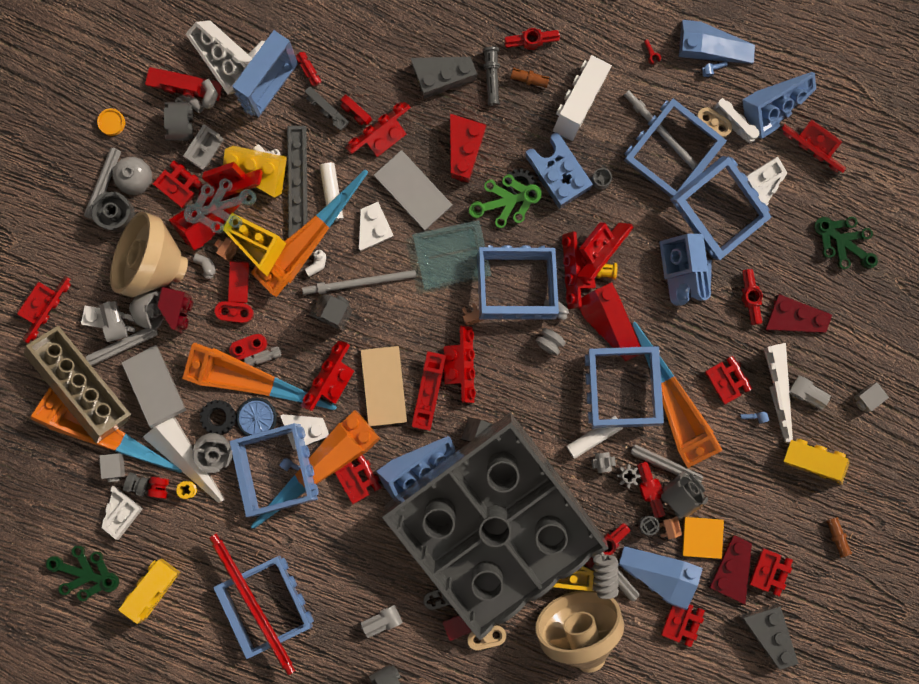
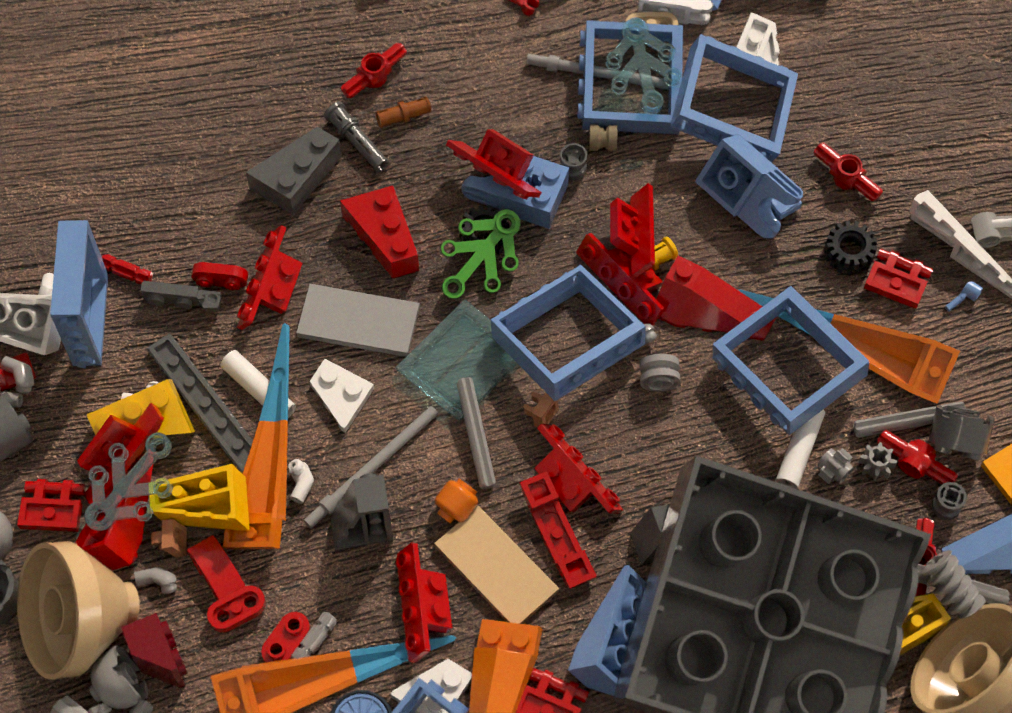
camera: 30 degrees left, 20 degrees down
light grey hinge [183,124,224,171] -> none
white wedge [553,55,612,141] -> none
nougat tile [659,516,682,539] -> none
dark red wing [765,294,832,333] -> none
dark green plant [814,216,878,270] -> none
none -> orange head [435,479,478,524]
none -> red bracket [446,129,542,200]
none -> light grey axle [457,377,496,489]
none -> dark tan wheel [589,124,617,152]
none -> clear light blue plant [606,18,681,115]
none -> black tyre [824,220,877,275]

